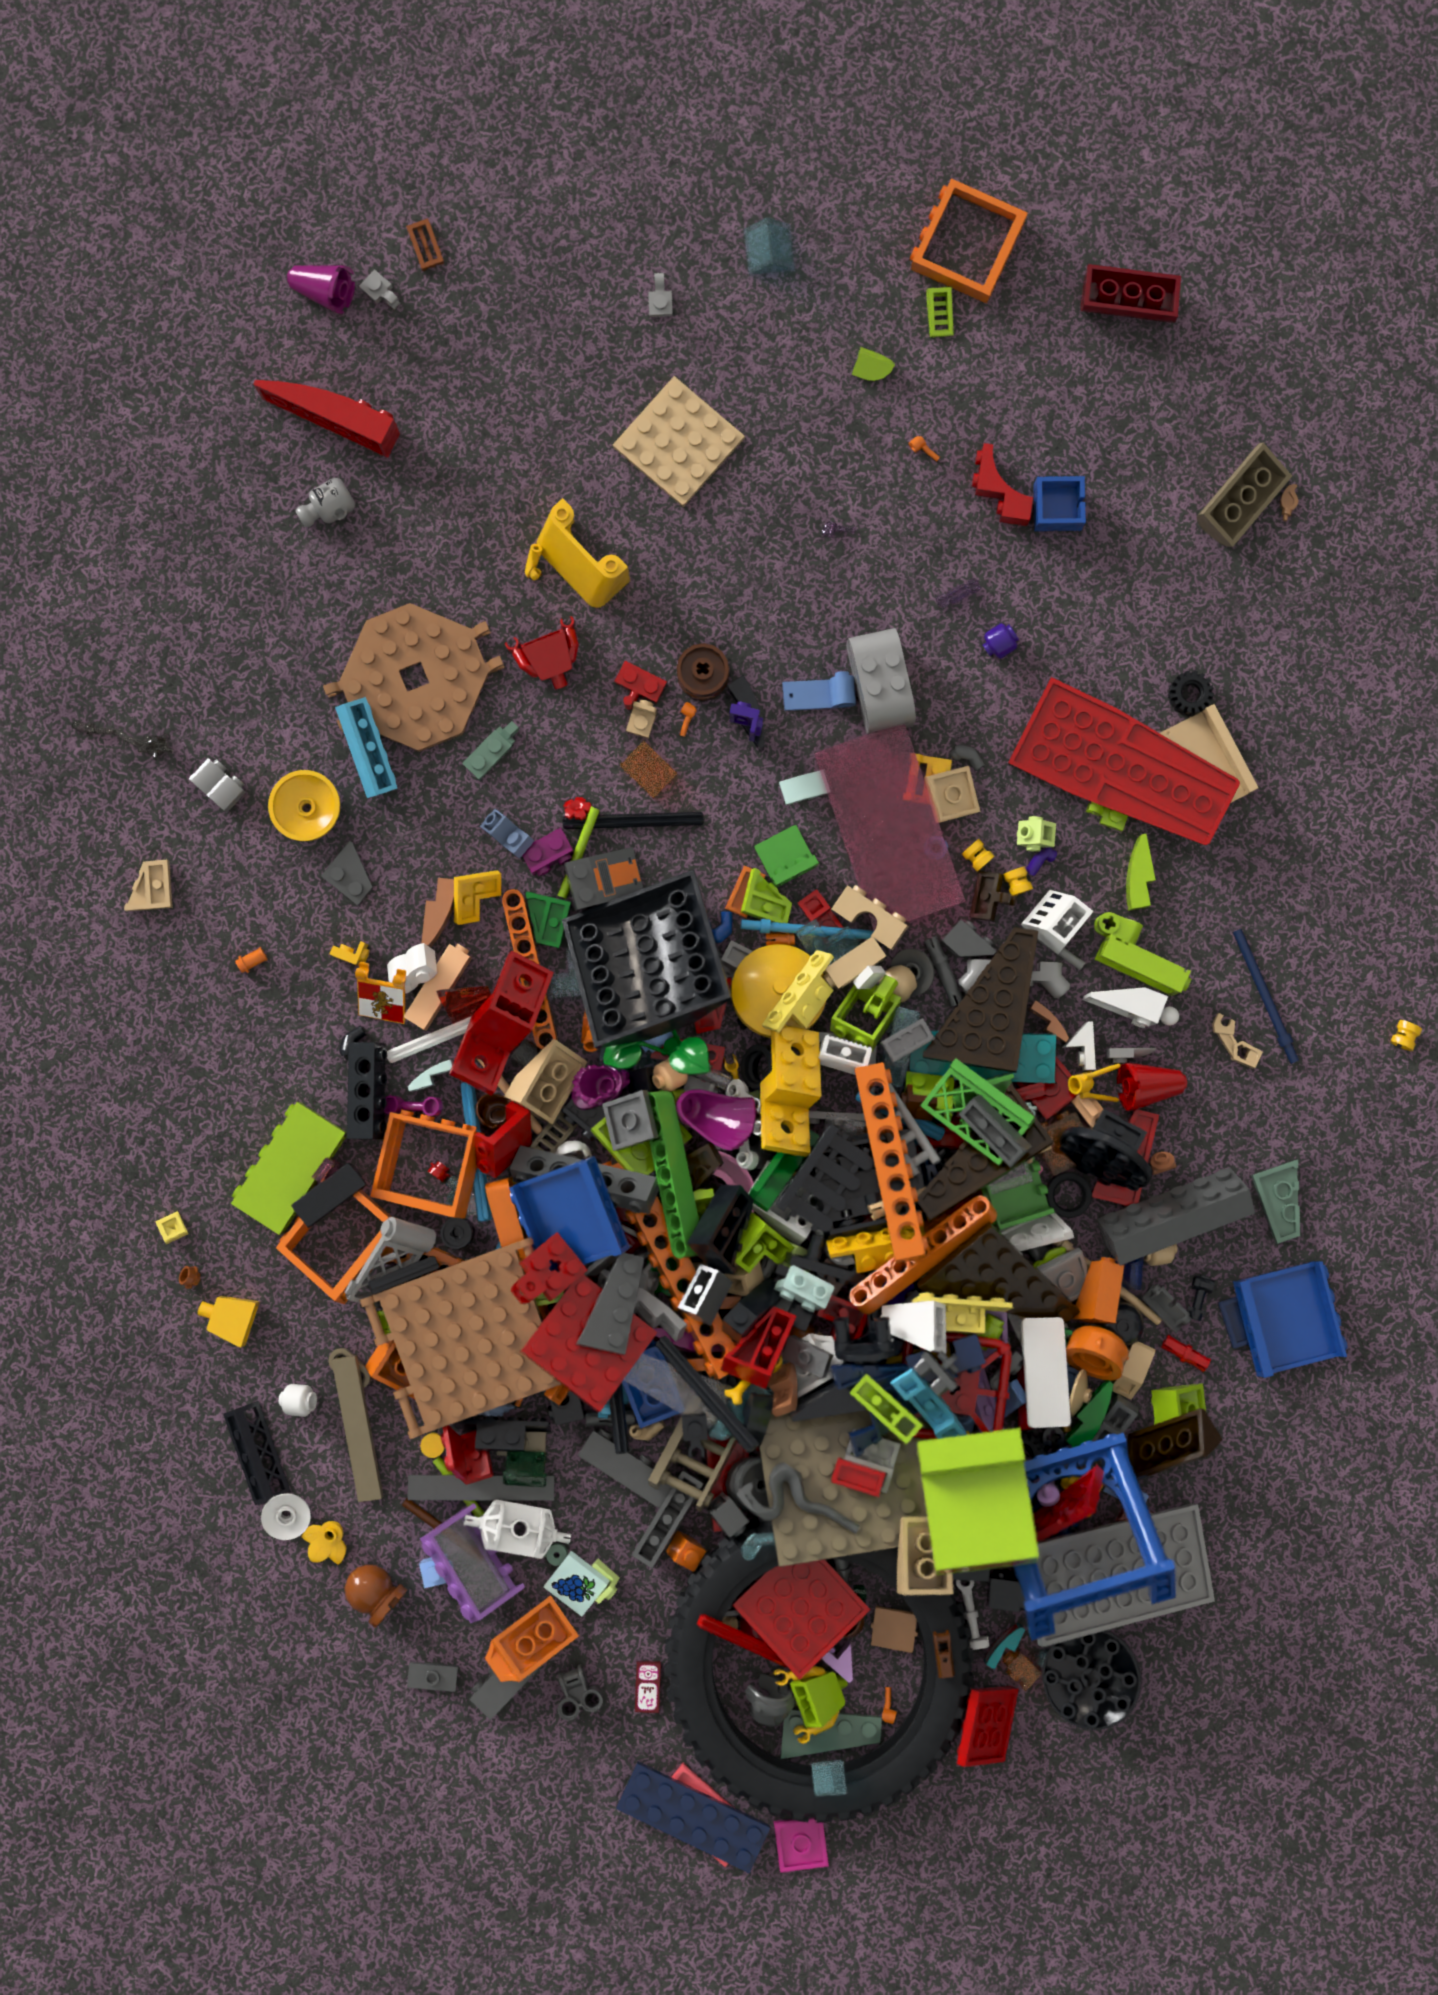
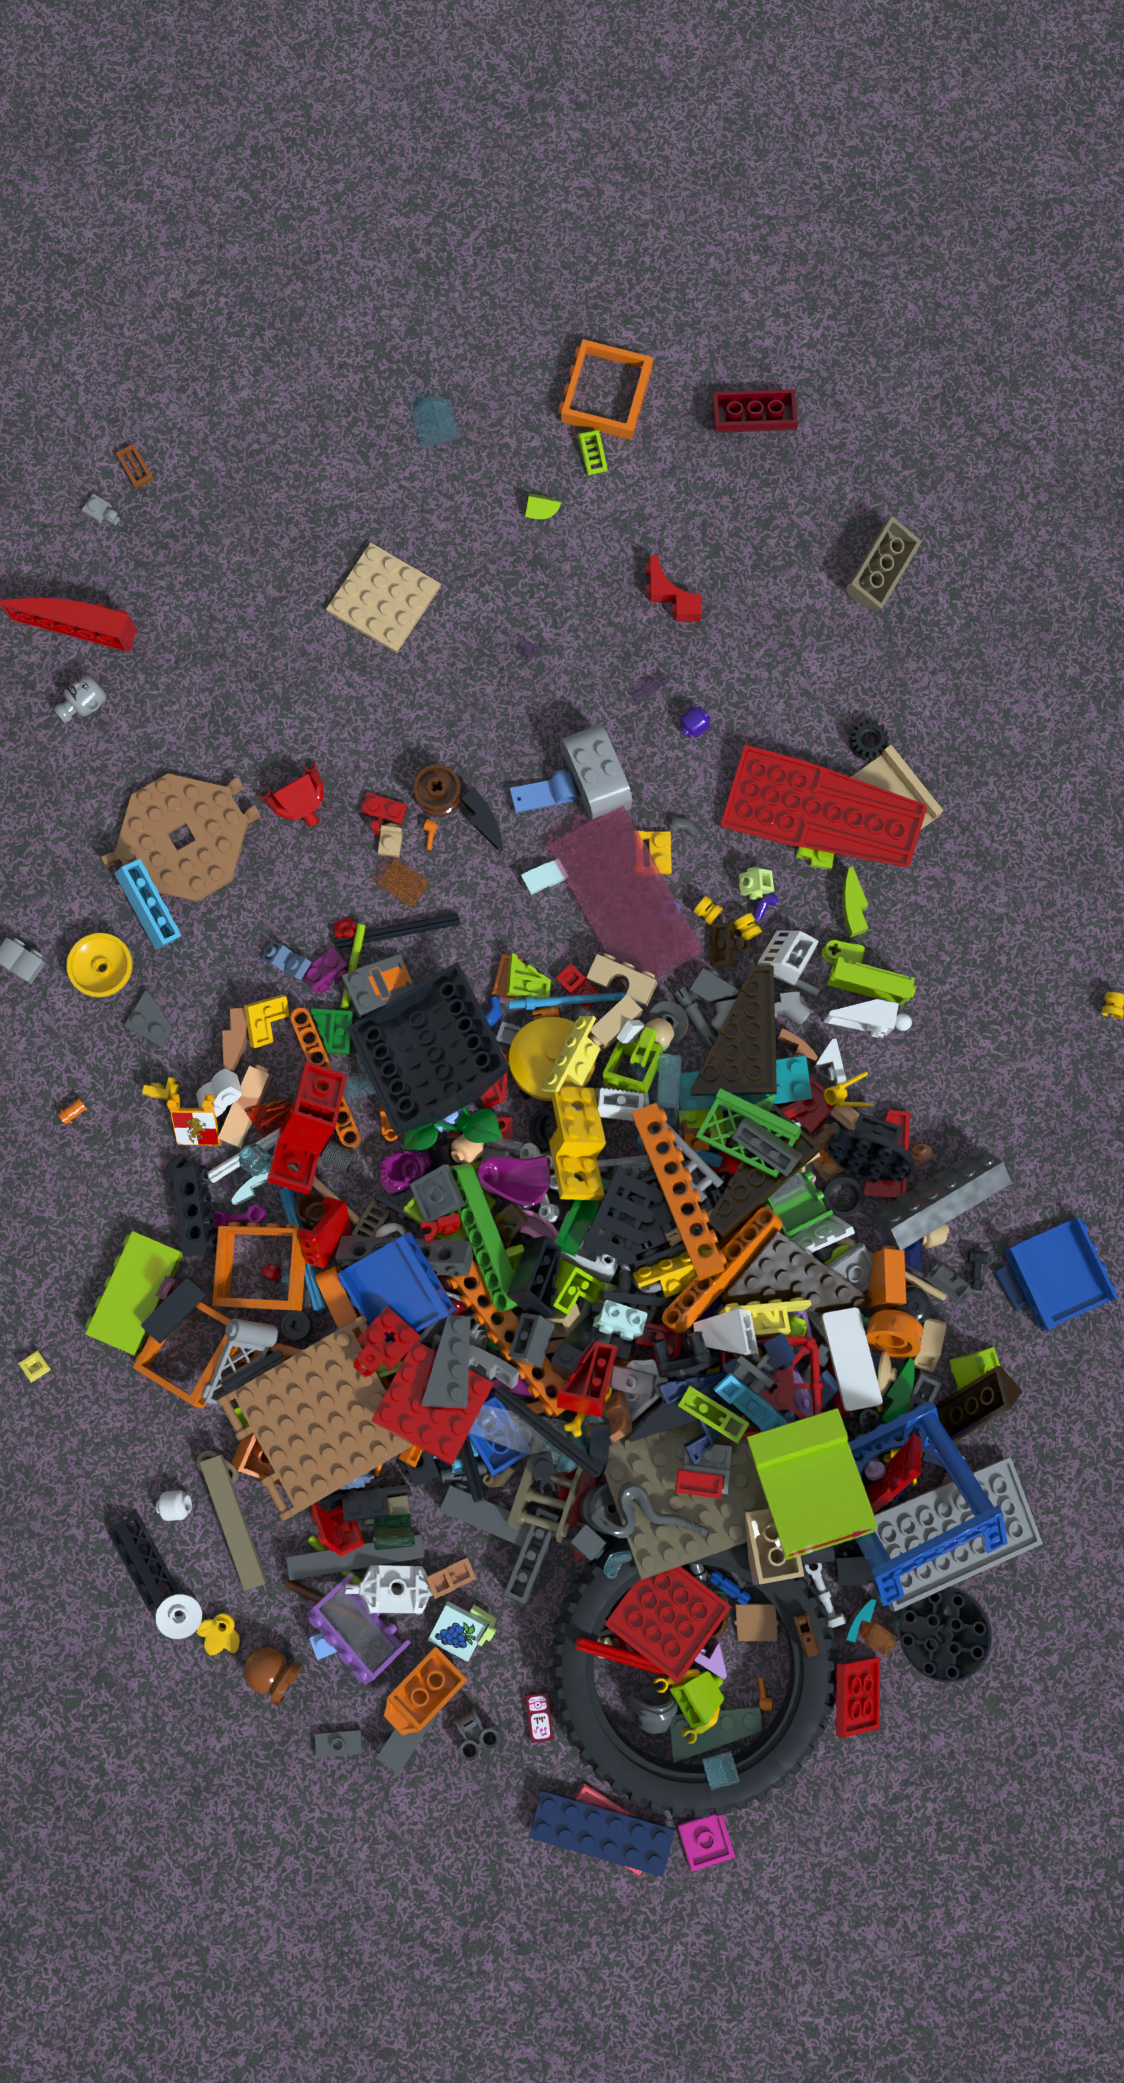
camera: 15 degrees left, 5 degrees down
dark orange plate [179,1266,201,1289] -> none
yellow torso [198,1296,260,1347] -> none
magenta cone [287,265,355,314] -> none
yellow tile [420,1433,445,1458] -> none
sand green hinge [462,721,520,781] -> none
tan slope [504,1039,588,1124] -> none
yellow arm [525,544,542,581] -> none
yellow windscreen [537,498,630,608] -> none
sand green piece [544,1543,569,1566] -> none
light grey plate [648,273,673,317] -> none
orange brick [665,1531,706,1572] -> none
yellow hand [723,1054,740,1079] -> none
dark purple bracket [729,702,763,742] -> none
bright green bracket [755,825,819,888] -> none
clear light blue tile [795,919,860,966] -> none
flat silver plate [880,1018,935,1063] -> none
orange hand [908,436,940,462] -> none
tan tile [924,766,980,823] -> none
blue piece [1033,476,1086,531] -> none
light grey plate [1106,1048,1156,1063] -> none
red cone [1117,1063,1187,1111] -> none
red pin [1161,1334,1211,1373] -> none
tan piece [1212,1013,1263,1069] -> none
dark blue bar [1233,929,1299,1064] -> none
sand green wing [1251,1159,1300,1244] -> none
medium nougat piece [1280,484,1298,521] -> none
none -> clear light blue head [239,1144,272,1177]
none -> red plate [420,1213,461,1242]
none -> nougat slope [426,1557,476,1599]
none -> blue axle [709,1570,751,1605]

